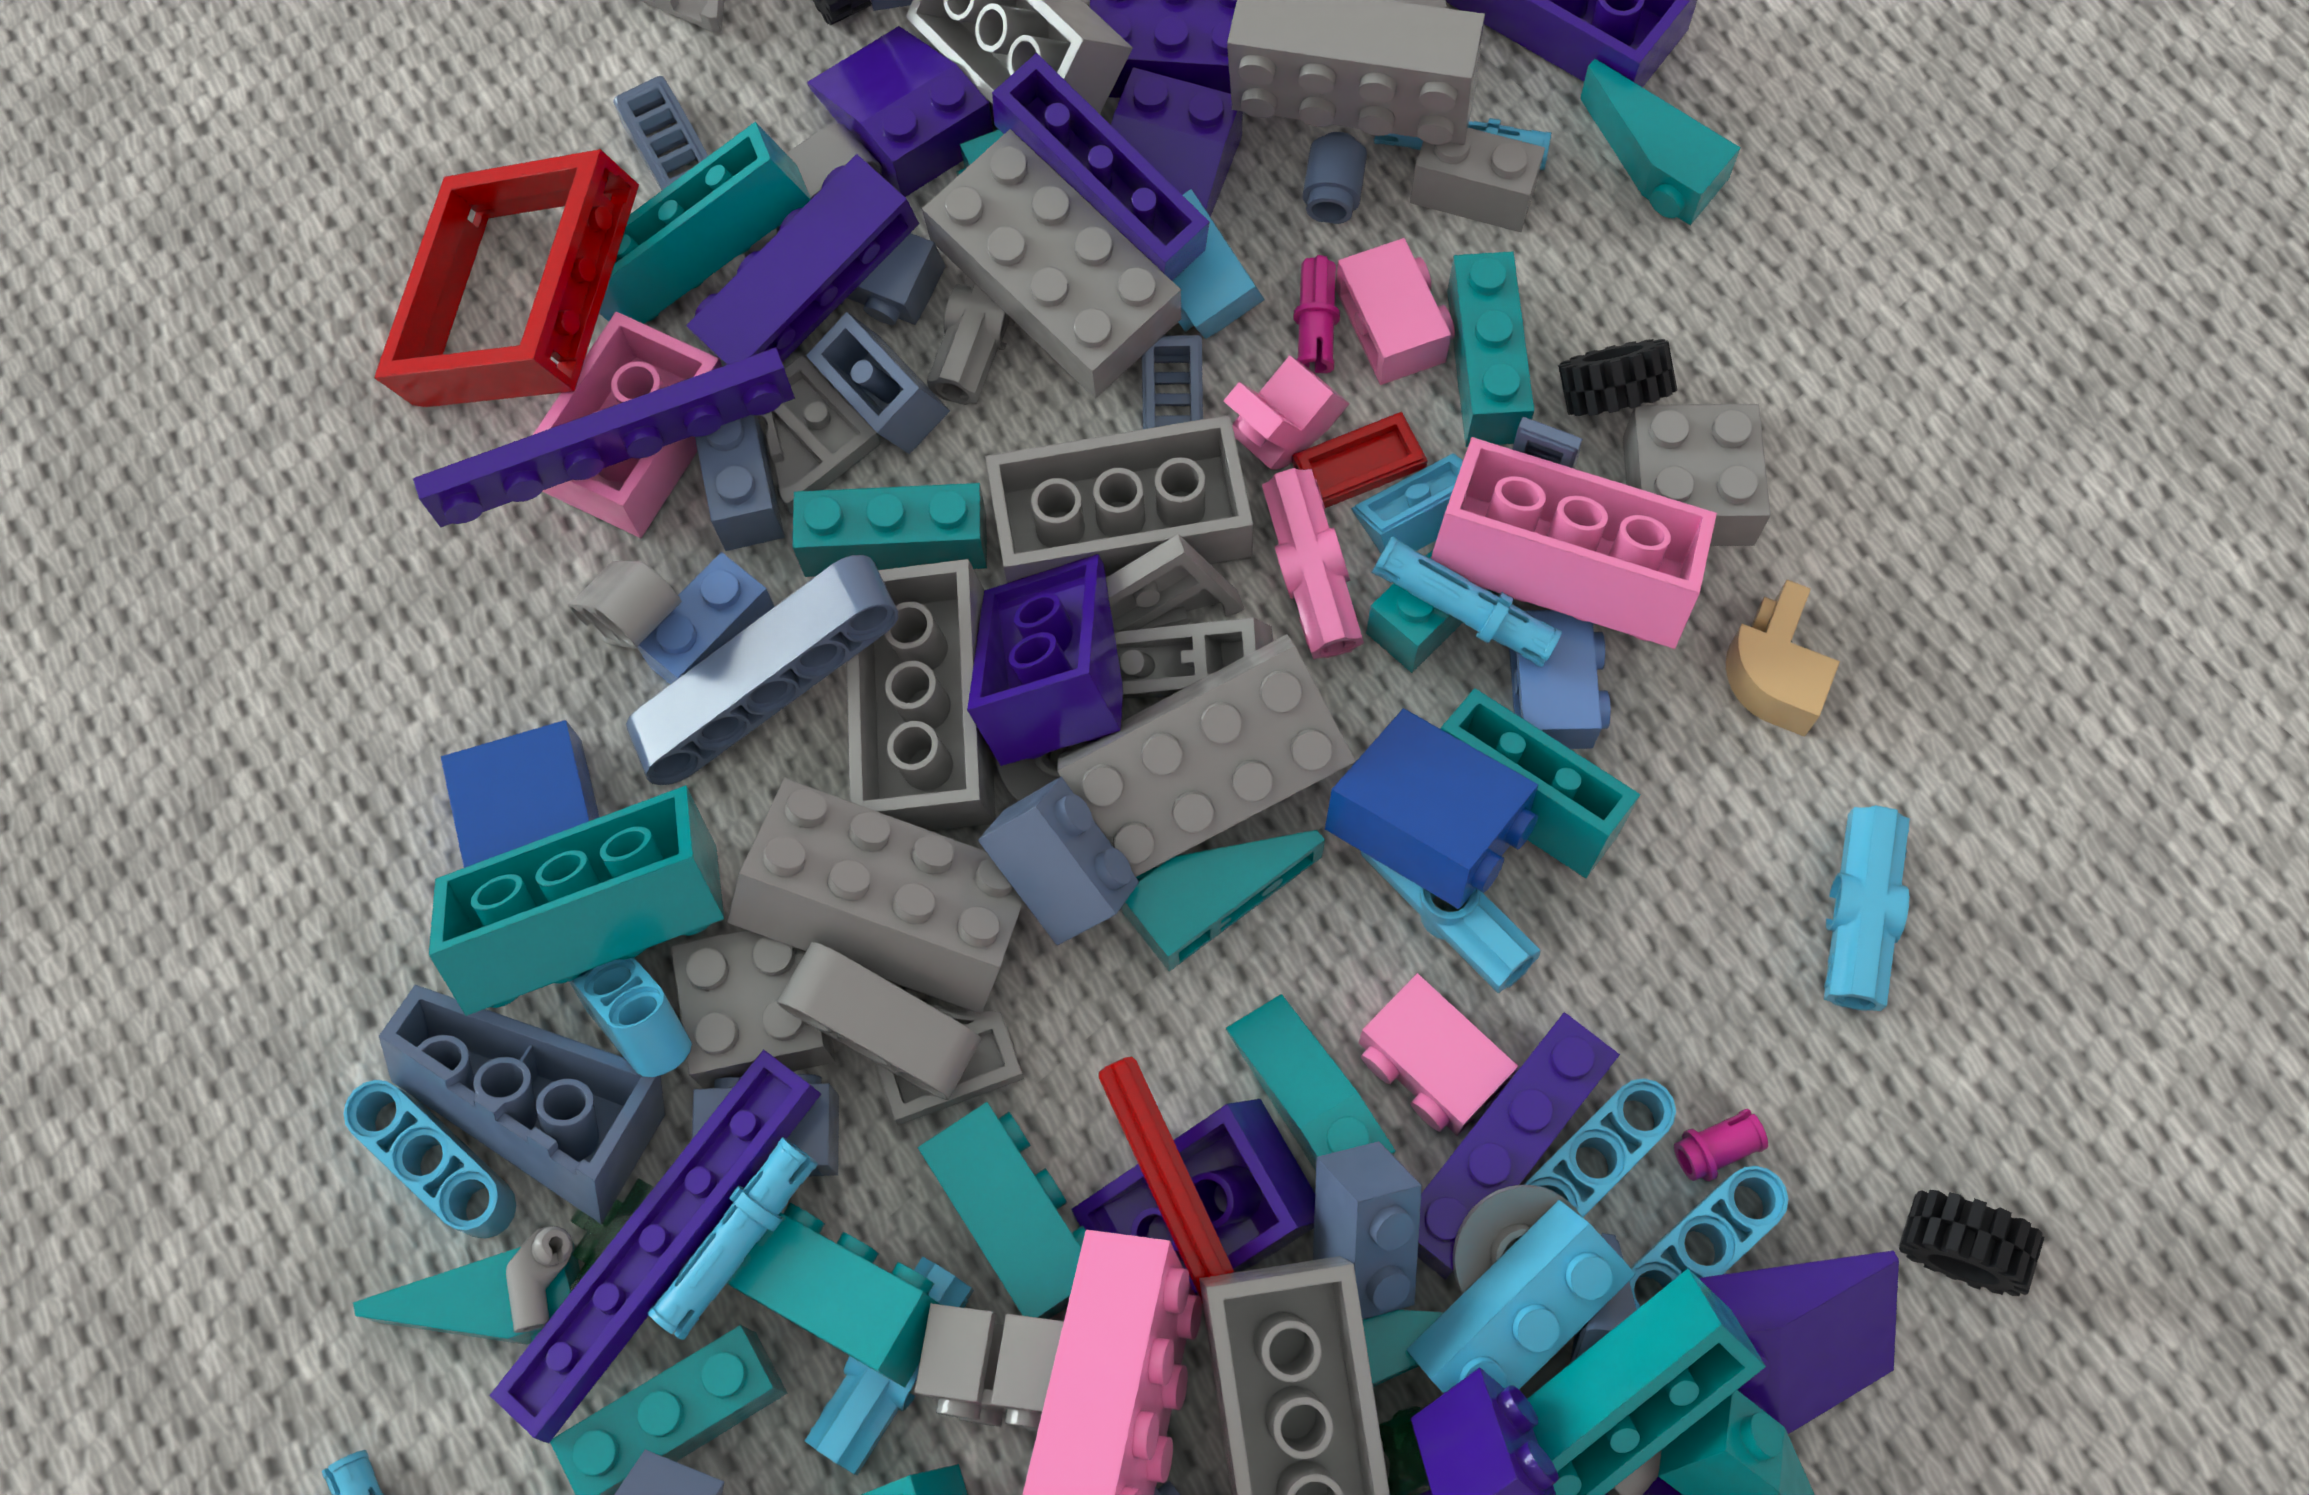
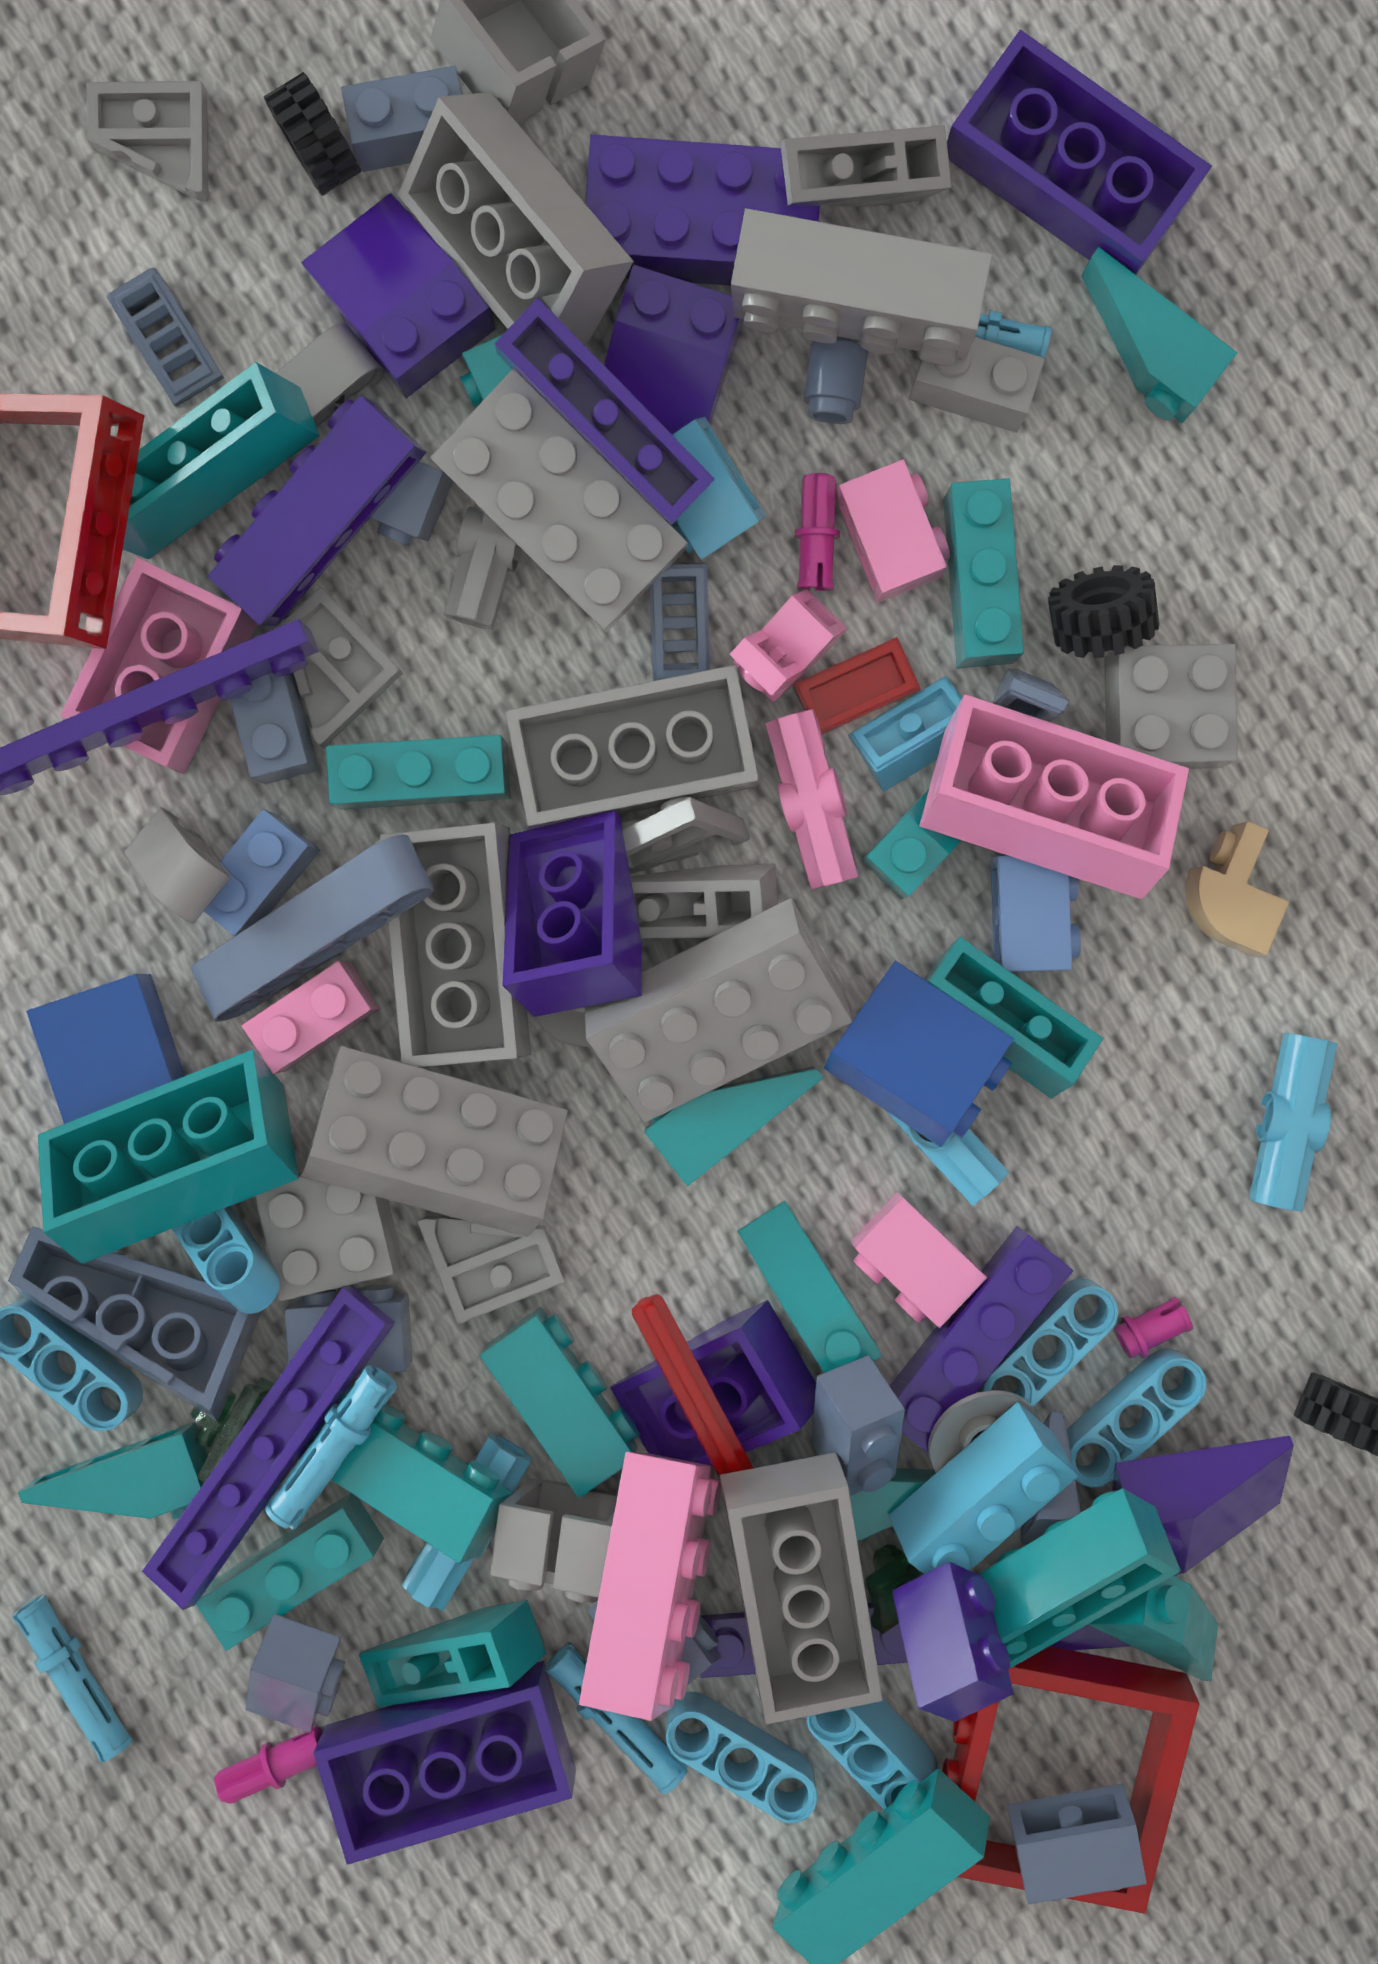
camera: 10 degrees left, 20 degrees up
light grey arm [506,1226,573,1333] -> none
light grey beam [777,942,981,1100] -> none
sand blue brick [806,312,950,454] -> none
sand blue brick [978,776,1139,946] -> none
medium azure pin [1371,536,1562,667] -> none
none -> bright pink brick [241,961,381,1074]

